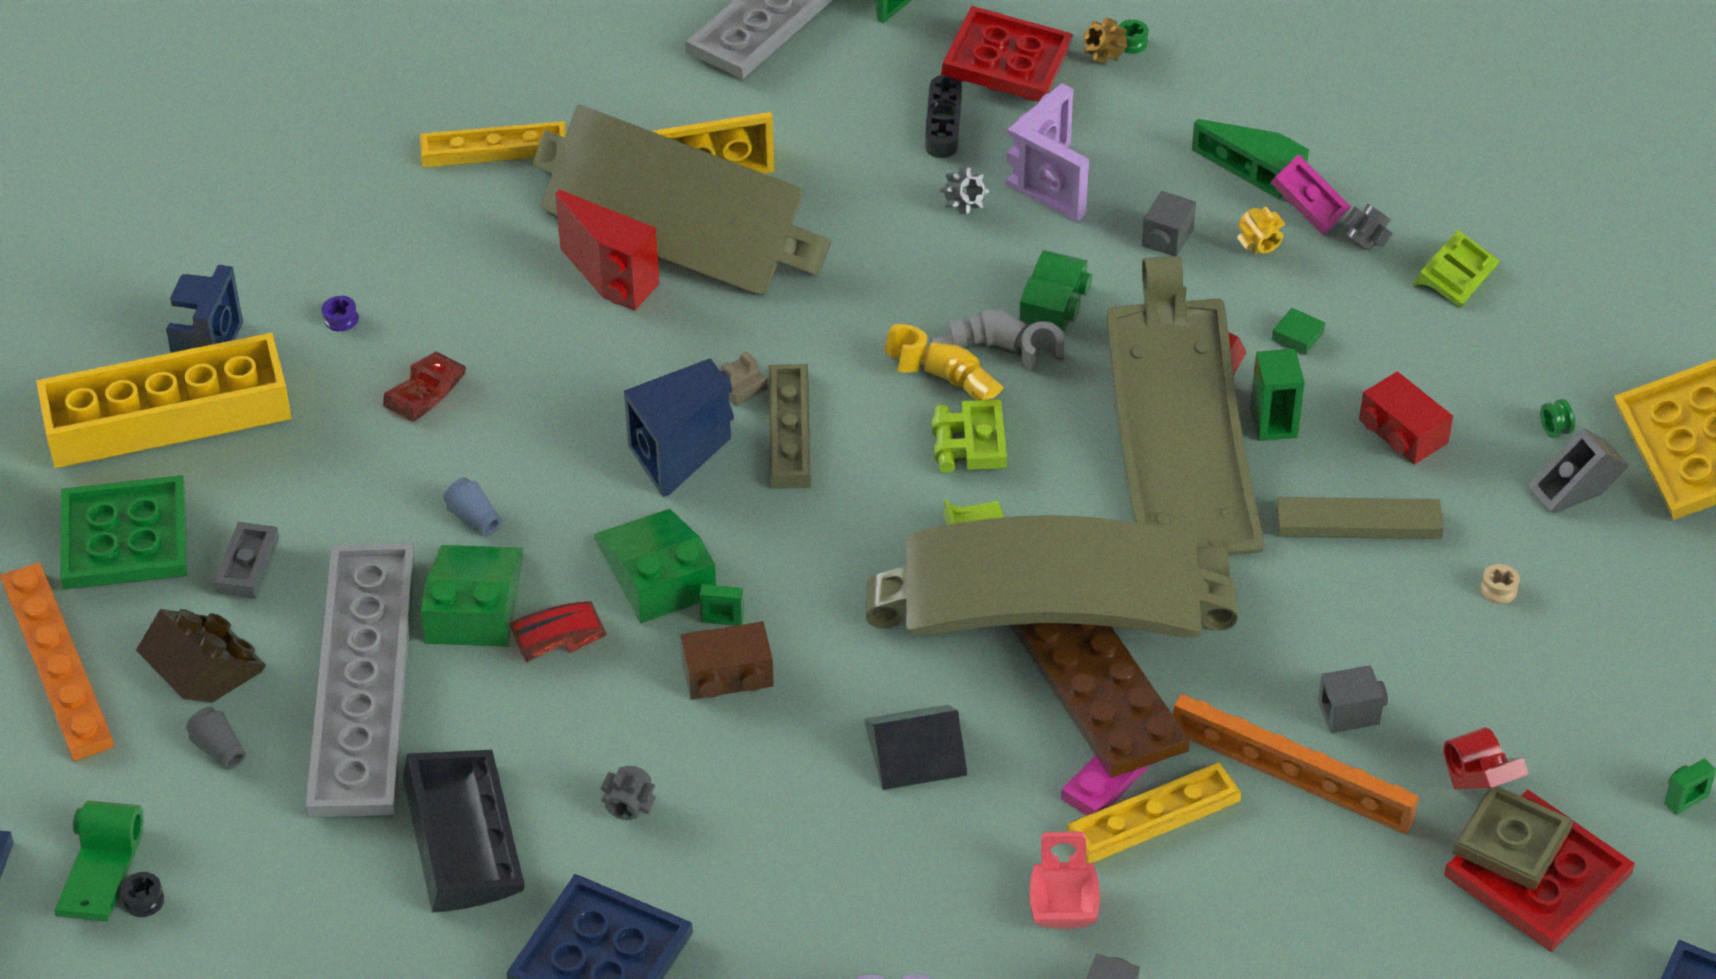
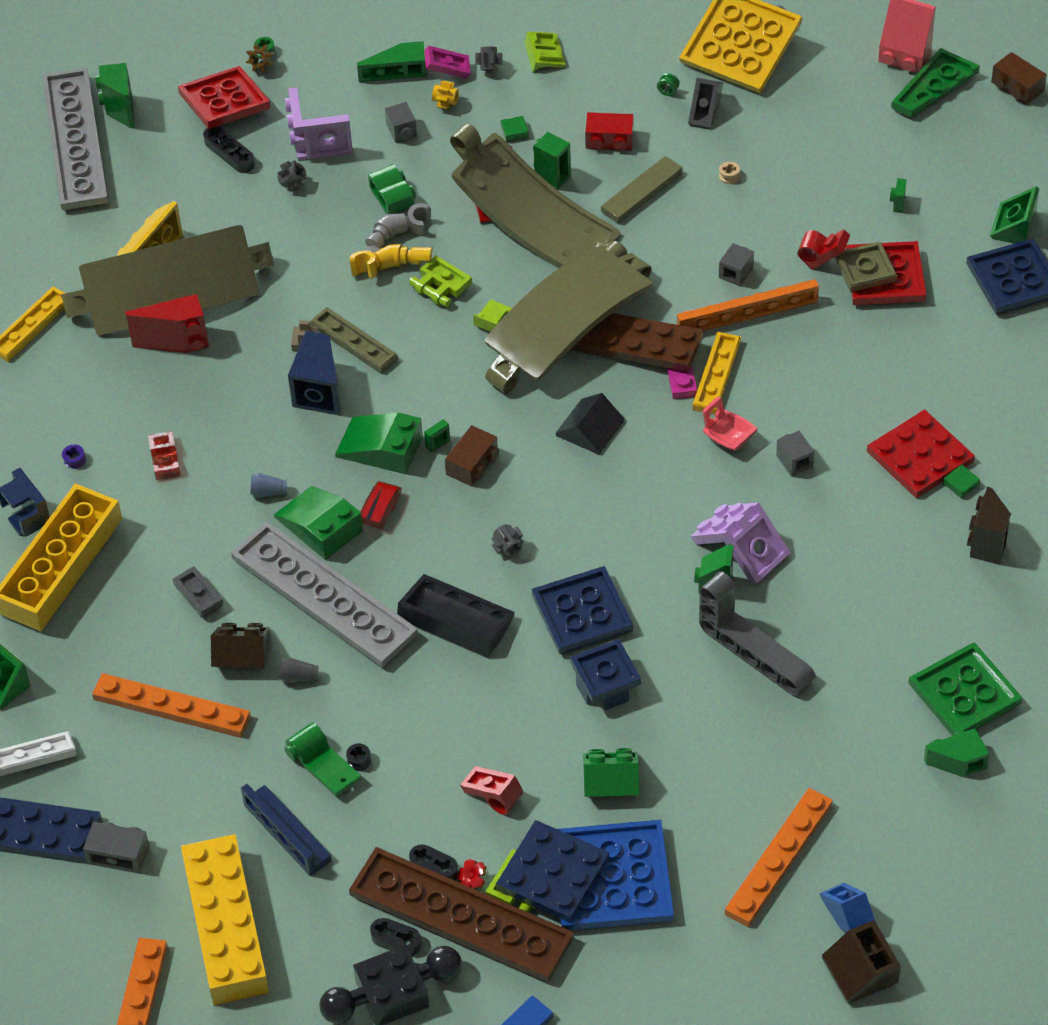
camera: 45 degrees left, 5 degrees up
green plate [60,475,188,590] -> none

